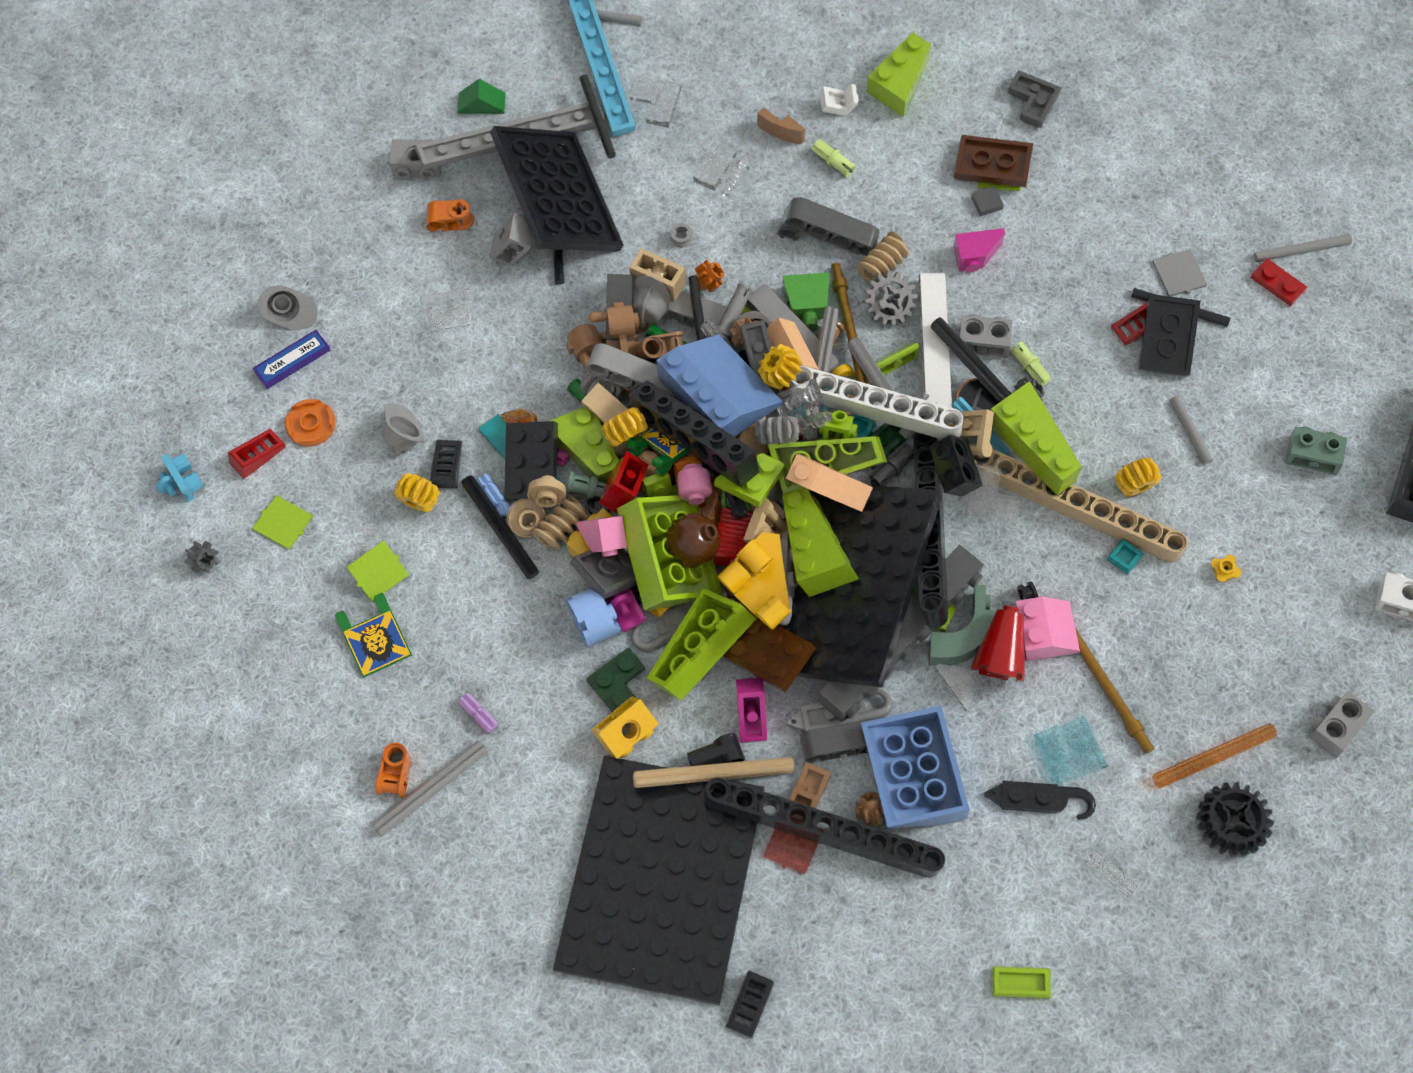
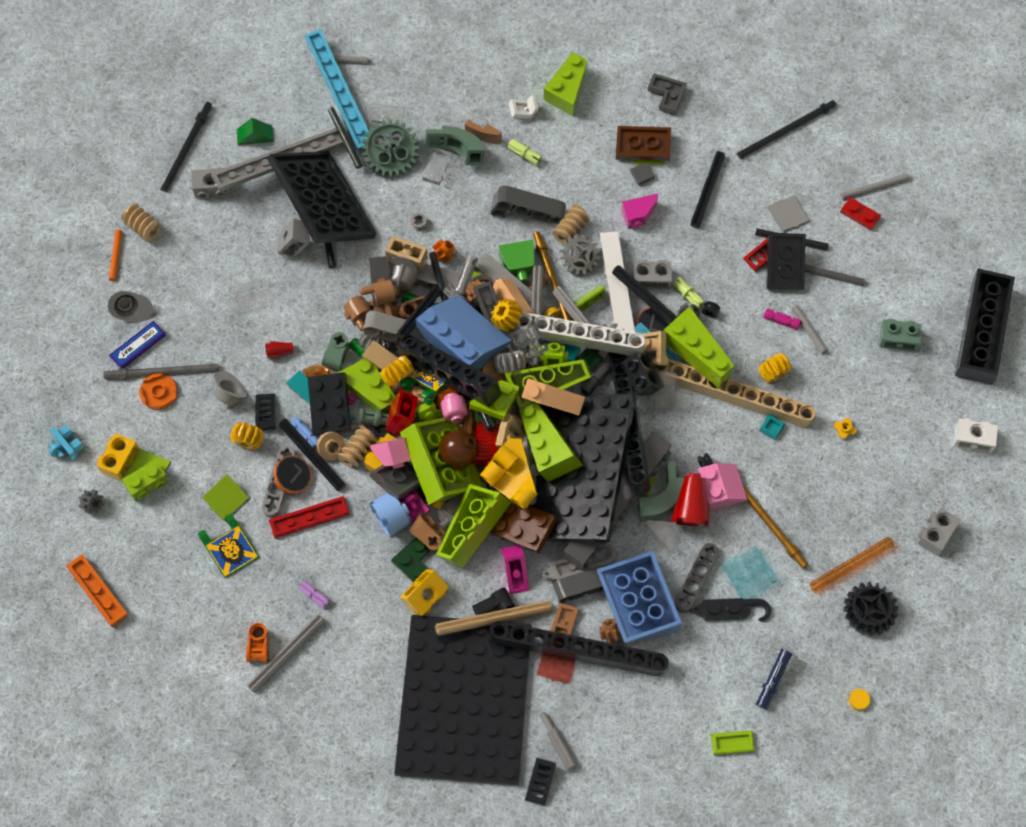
camera: 10 degrees left, 0 degrees up
red slope [228,429,286,479] -> none
orange piece [426,199,474,232] -> none
tan plate [527,475,566,507] -> none
none -> orange plate [66,554,129,627]
none -> yellow brick [97,433,139,481]
none -> flat silver bar [103,364,219,380]
none -> orange bar [109,230,123,281]
none -> lime brick [121,459,168,501]
none -> tan piece [122,203,161,242]
none -> black bar [160,102,212,192]
none -> light grey beam [262,446,296,518]
none -> red cone [265,341,294,359]
none -> red tile [269,496,350,539]
none -> black tile [273,455,312,494]
none -> sand green piece [322,332,349,371]
none -> sand green gear [361,119,420,178]
none -> black axle [396,286,441,340]
none -> medium nougat piece [409,512,446,550]
none -> sand green arch [424,126,485,165]
none -> light grey axle [540,712,577,771]
none -> dark grey beam [675,543,719,613]
none -> black axle [690,151,725,228]
none -> black bush [702,301,721,318]
none -> black bar [736,100,836,159]
none -> dark blue pin [755,649,793,710]
none -> dark pink axle [764,308,801,330]
none -> dark grey bar [805,264,865,286]
none -> yellow tile [849,689,870,711]

